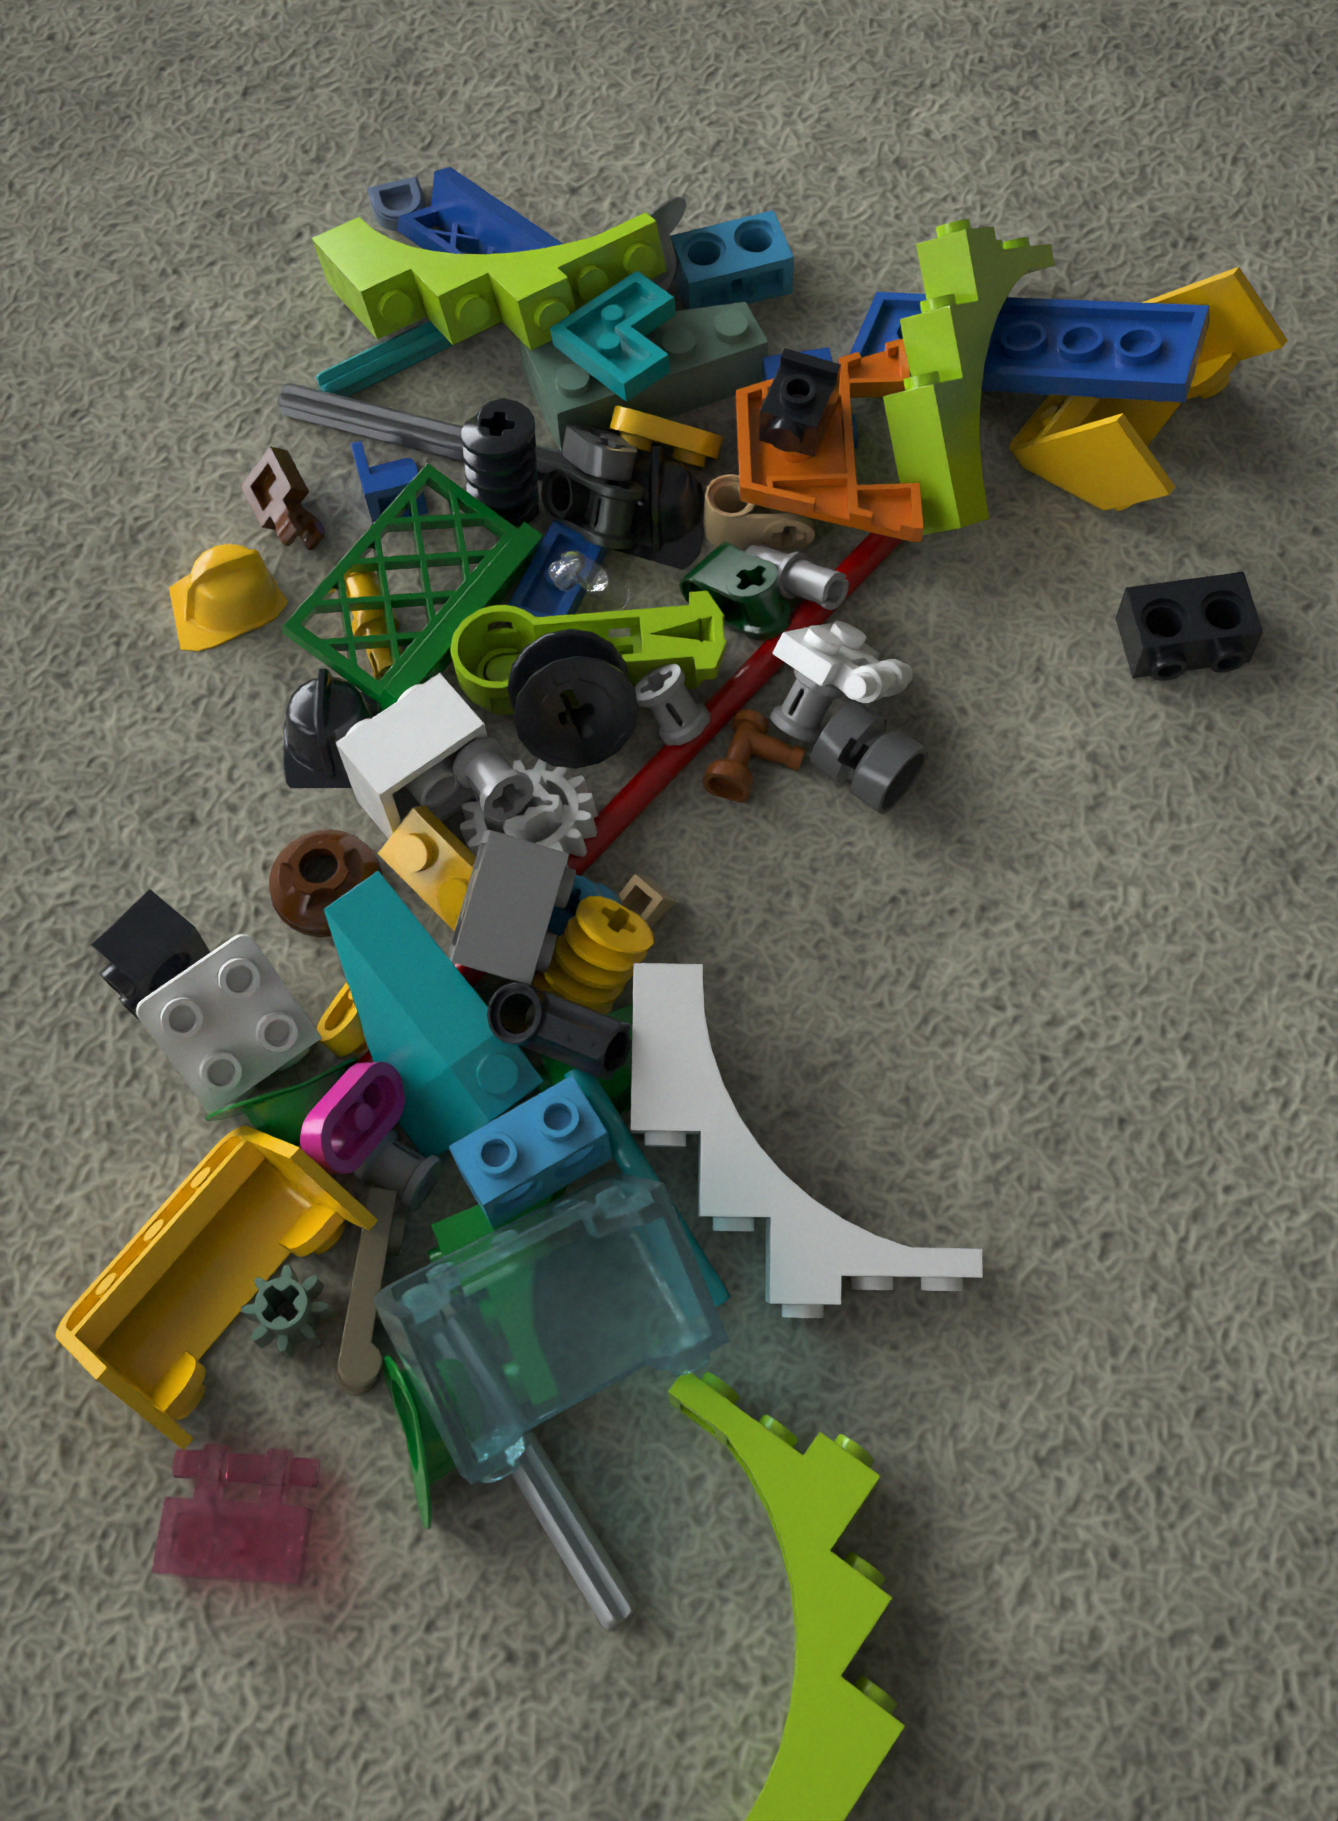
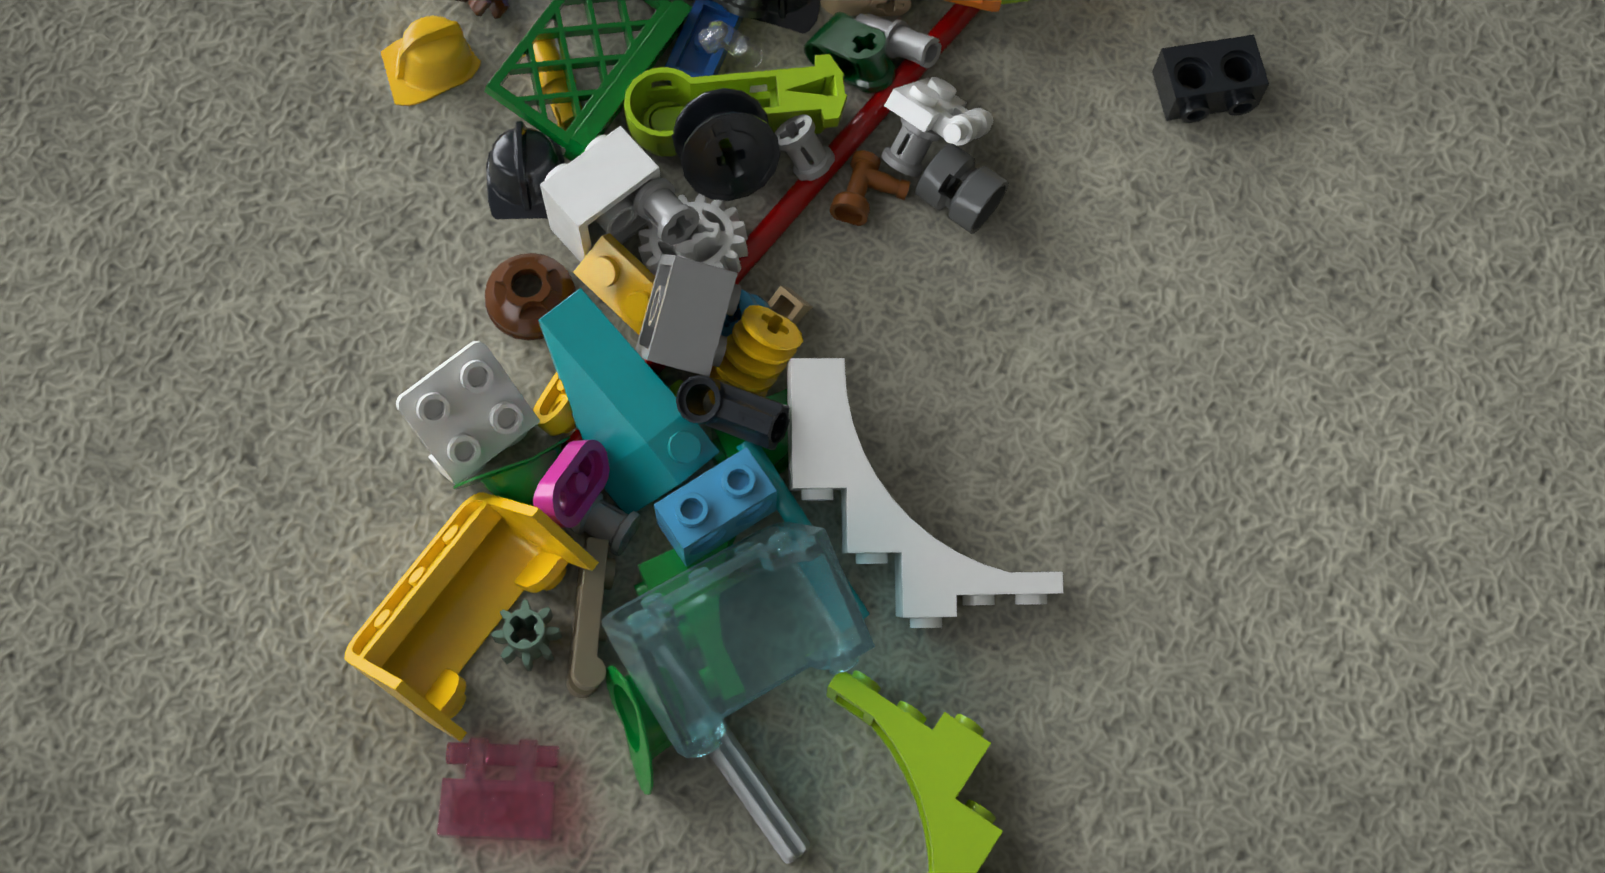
camera: 10 degrees left, 5 degrees up
black brick [91,889,211,1022] -> none

